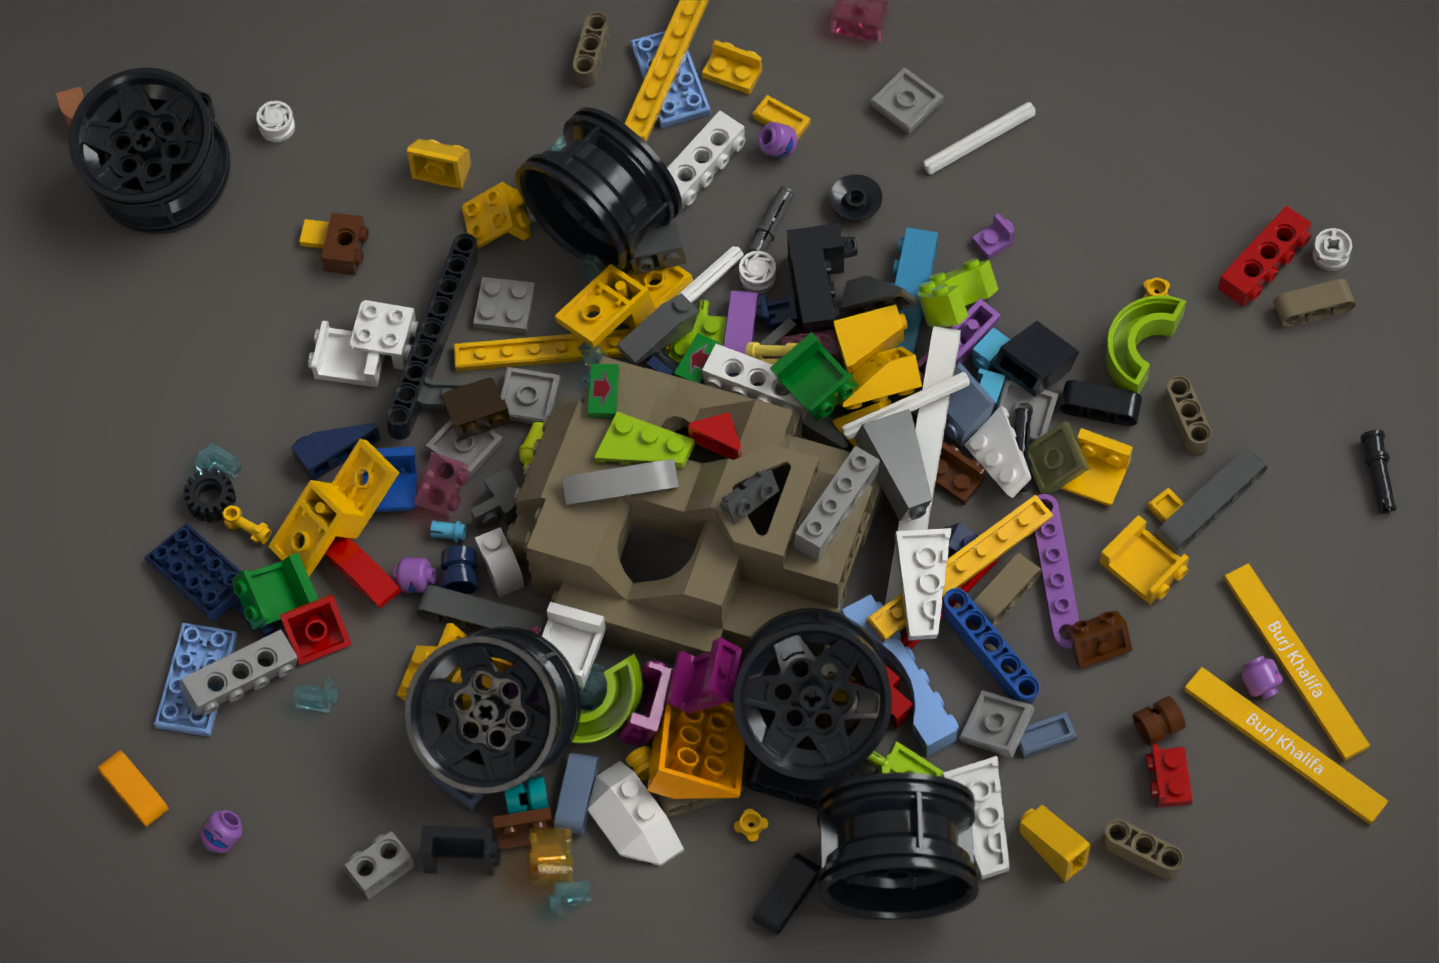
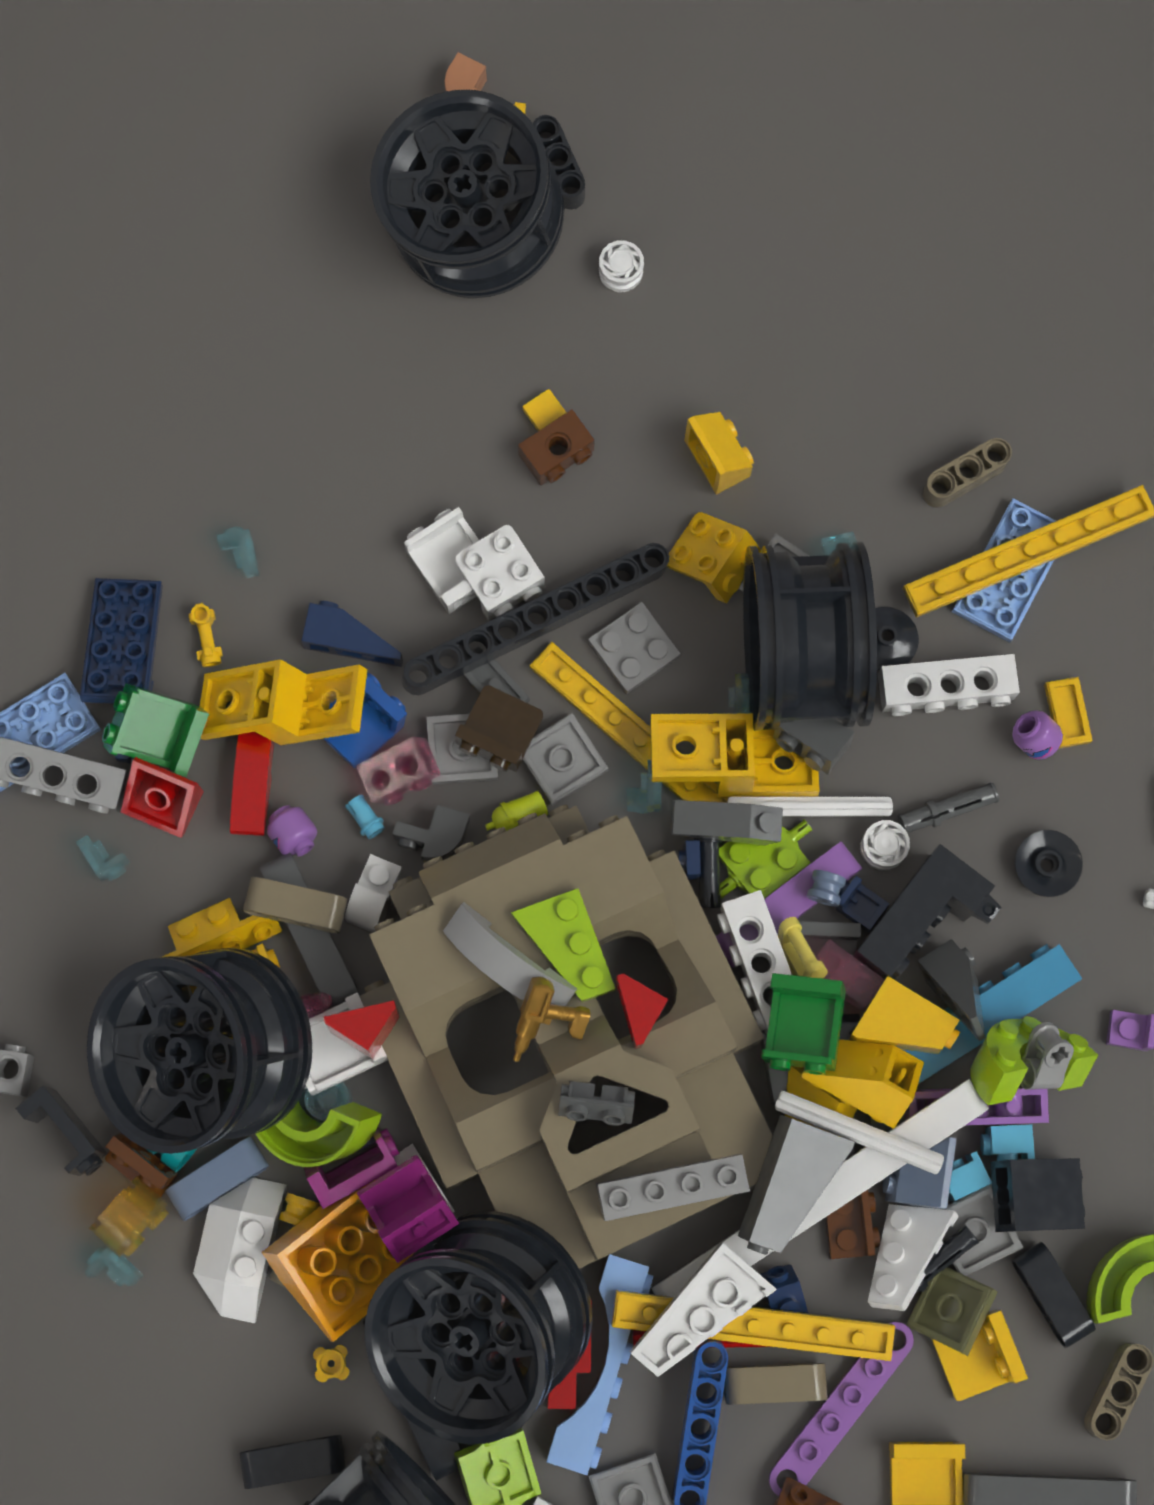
camera: 40 degrees right, 15 degrees up
black tyre [183,469,236,522] -> none
dark blue wheel [441,545,478,595] -> none
green tile [588,364,620,418] -> none
green tile [674,333,722,384] -> none
yellow bracket [702,40,762,95] -> none
yellow tile [1147,487,1184,523] -> none
none -> dark tan beam [242,877,348,933]
none -> red slope [324,1000,400,1059]
none -> pearl gold piece [513,977,591,1062]
none -> sand blue wheel [806,870,846,907]
none -> light grey piece [1020,1022,1074,1090]

